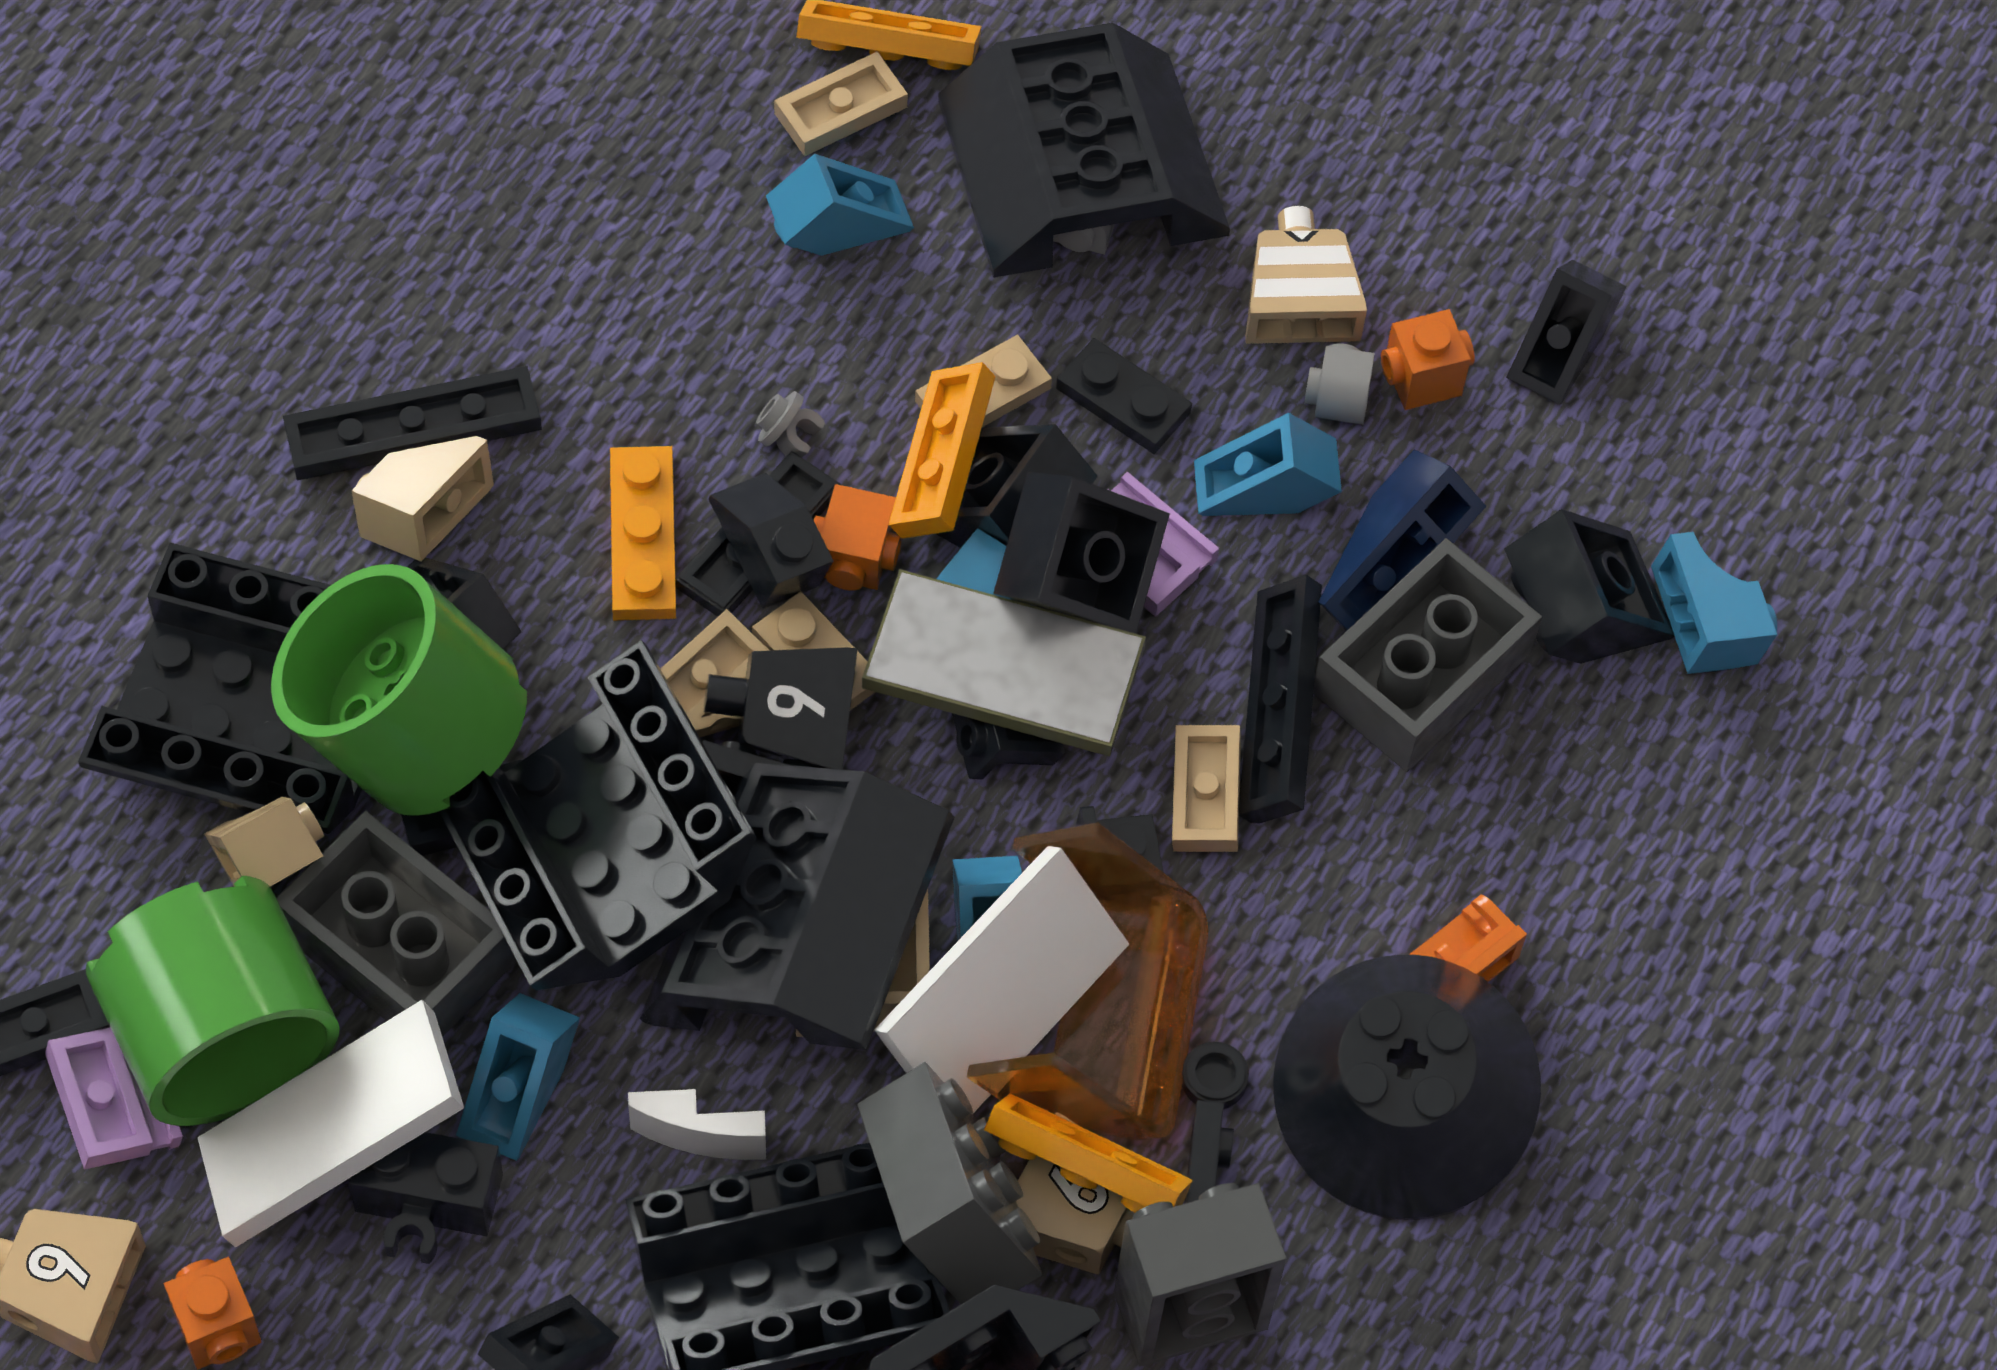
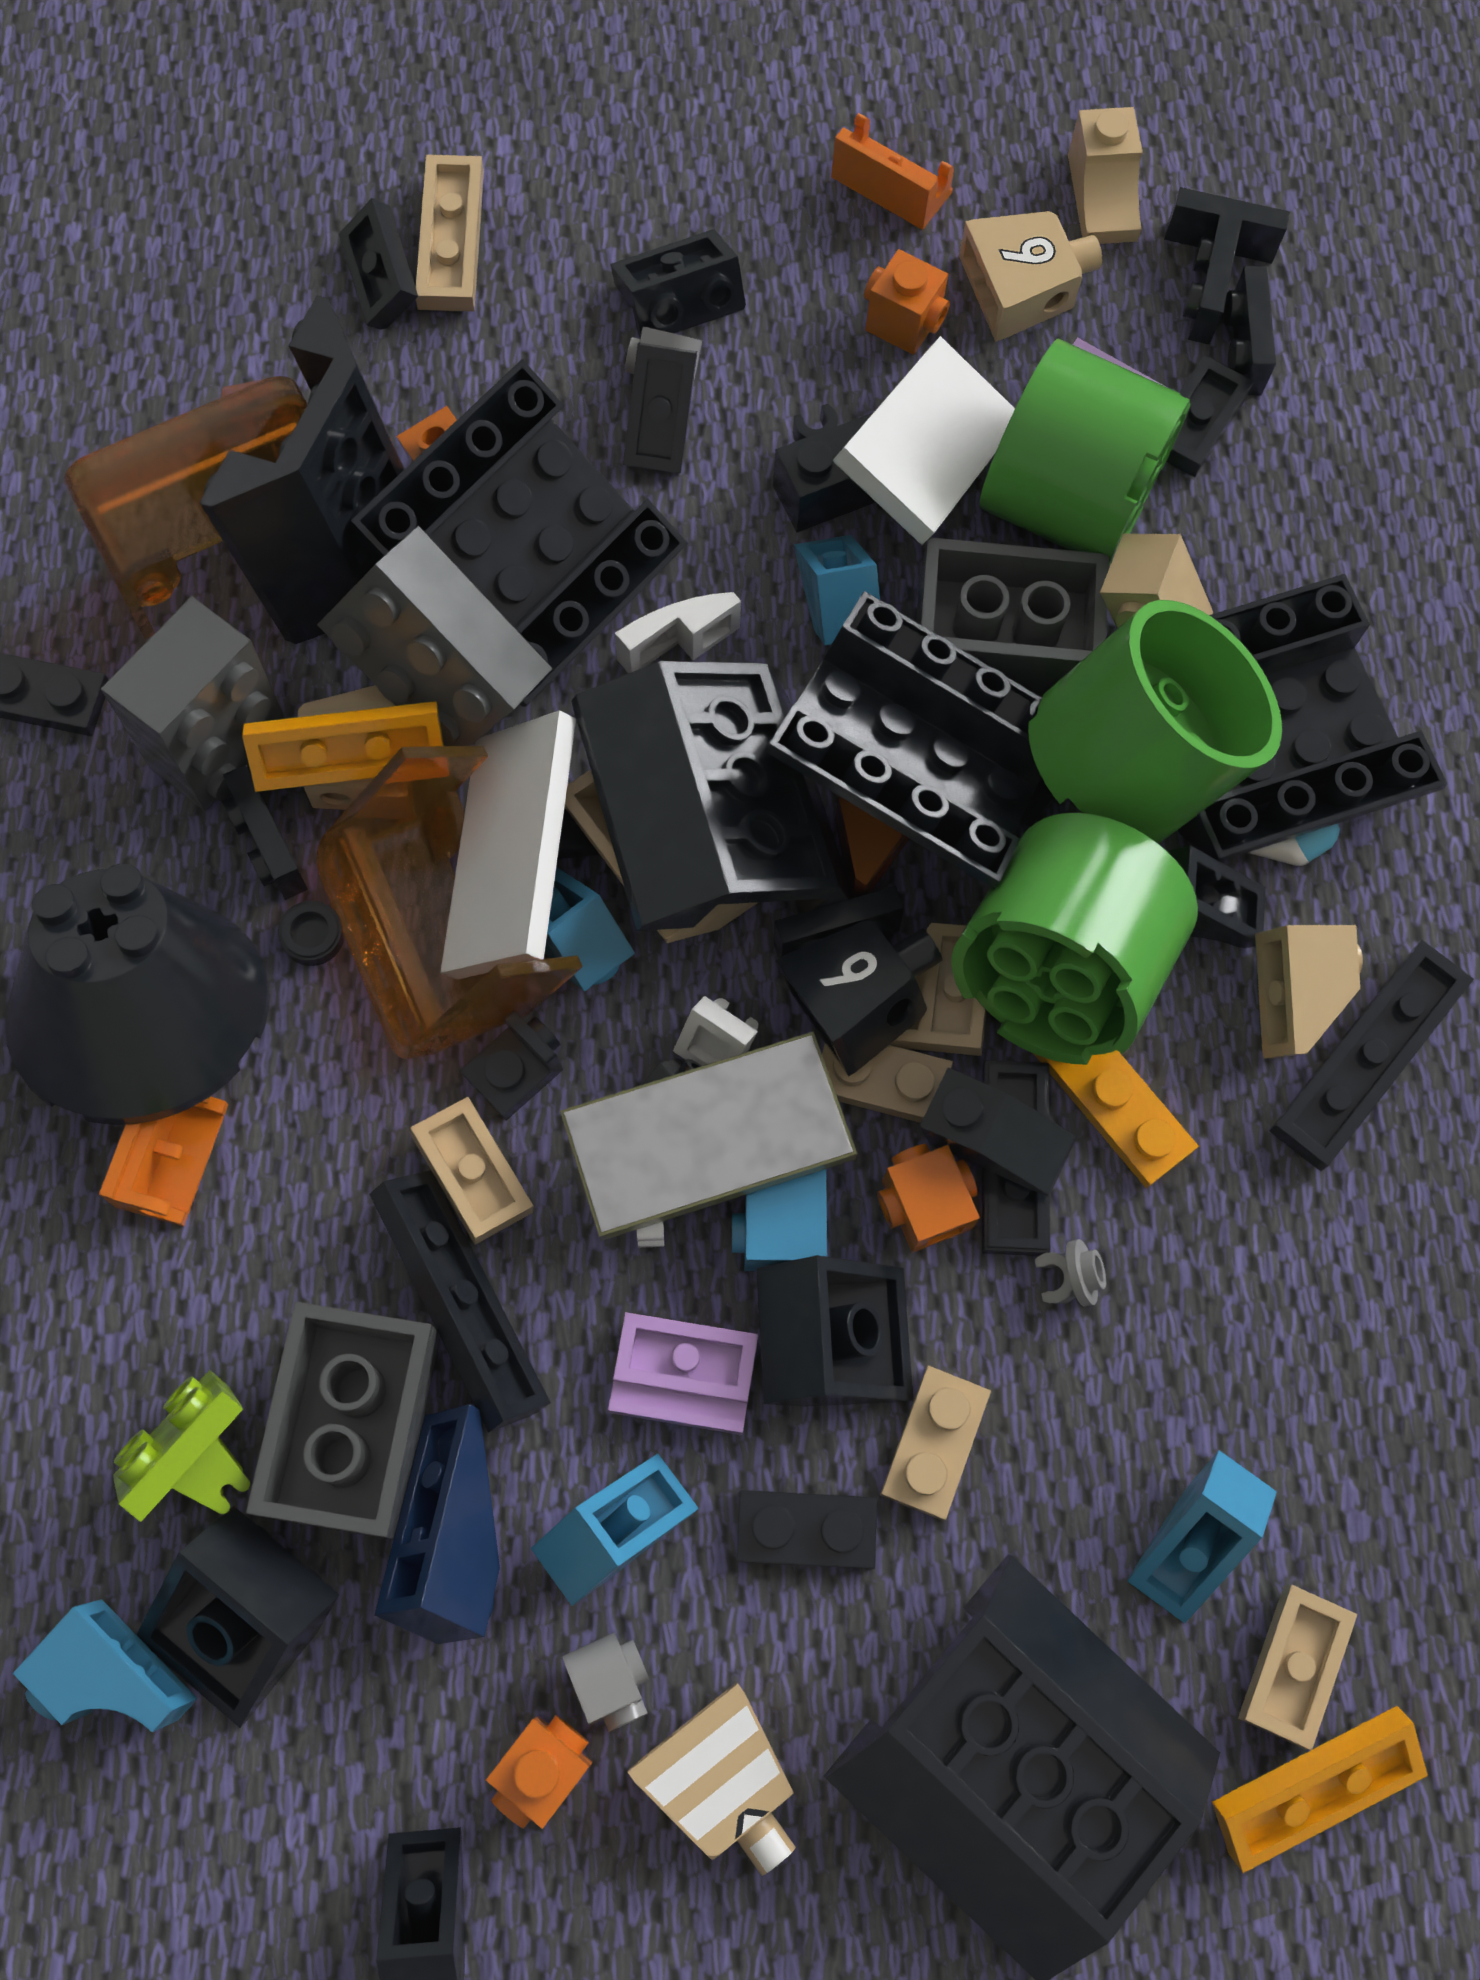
camera: 145 degrees right, 10 degrees up
light orange plate [888,362,996,539] -> none
black brick [993,472,1170,634] -> none
none -> lime plate [113,1370,250,1522]
none -> white tile [673,996,758,1066]
none -> bright green brick [951,813,1198,1065]

